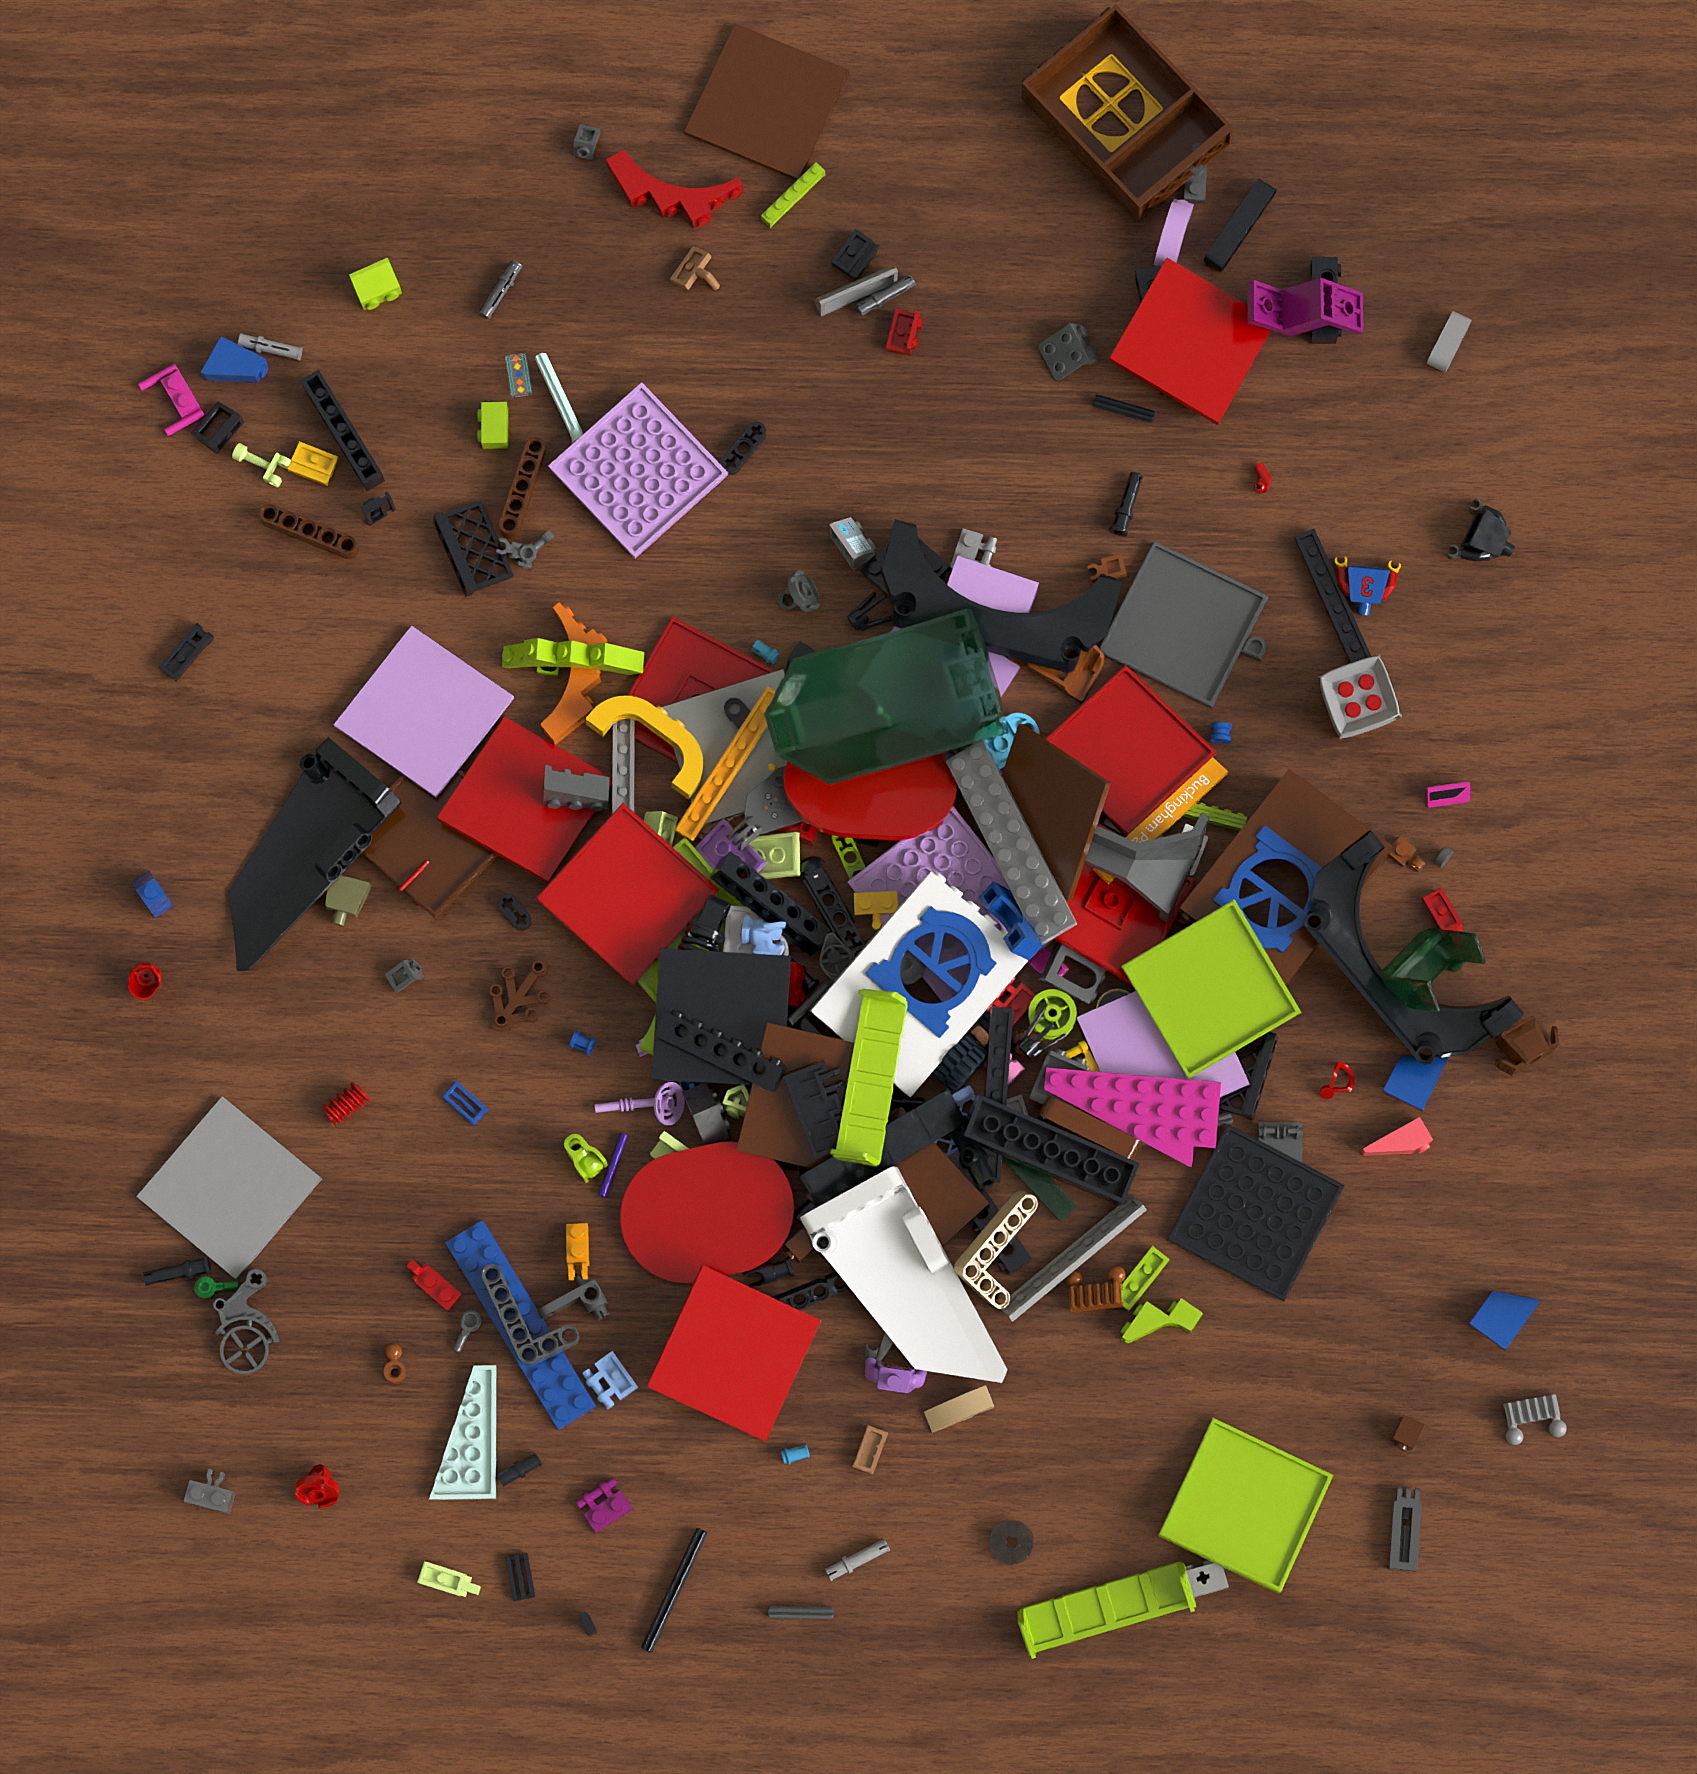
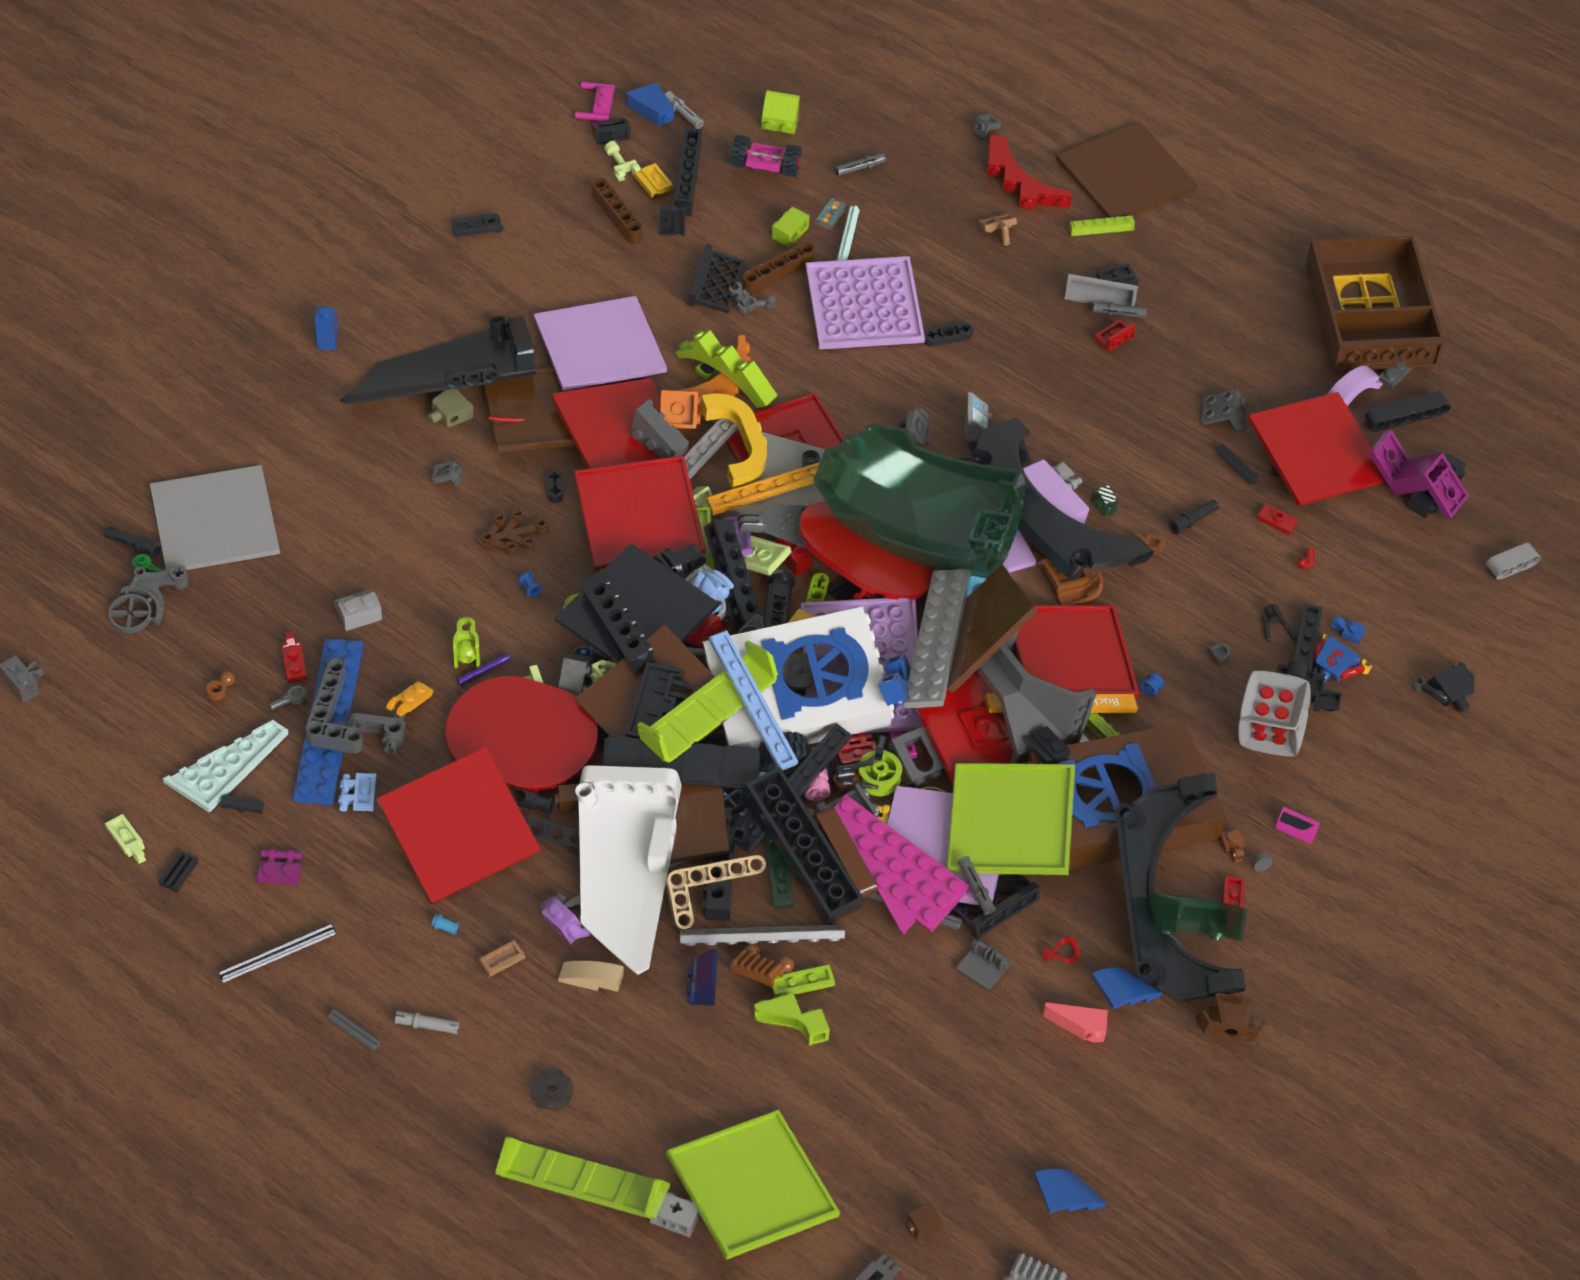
camera: 30 degrees right, 25 degrees down
red helmet [128,962,162,1000] -> none
red tile [295,1464,340,1508] -> none
red piece [322,1082,371,1128] -> none
blue tile [442,1081,489,1126] -> none
black tile [579,1612,598,1637] -> none
lavender dish [595,1082,685,1125] -> none
dark grey tile [1099,541,1269,709] -> none
black tile [1167,1124,1345,1302] -> none
none -> light grey slope [333,590,382,631]
none -> orange plate [660,390,701,429]
none -> clear blue slope [686,948,718,1006]
none -> light blue tile [709,630,798,770]
none -> plate [730,135,802,177]
none -> black piece [874,735,889,759]
none -> dark grey pin [958,856,996,915]
none -> black plate [1023,726,1070,764]
none -> clear green brick [1090,485,1118,516]
none -> red plate [1257,504,1299,535]
none -> black plant [1262,603,1297,641]
none -> black plate [1276,660,1342,712]
none -> blue plate [1330,616,1366,644]

